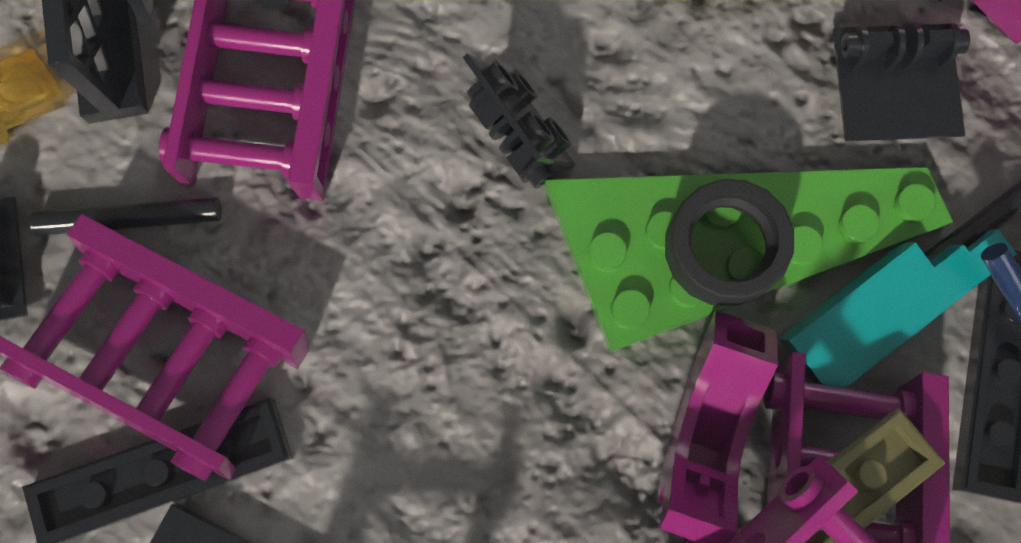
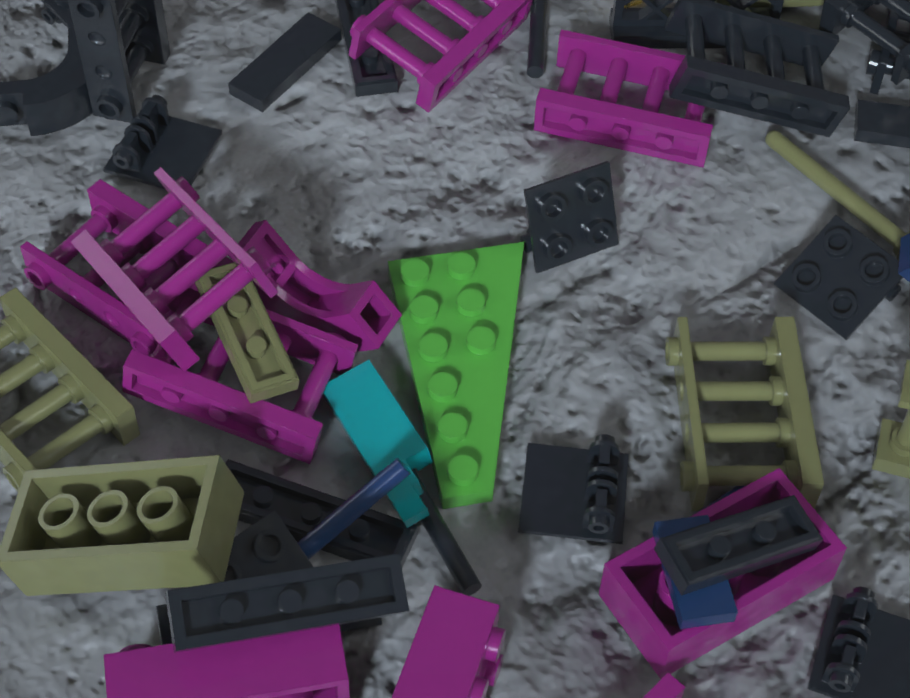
camera: 100 degrees right, 25 degrees down
black tyre [665,179,794,306] -> none

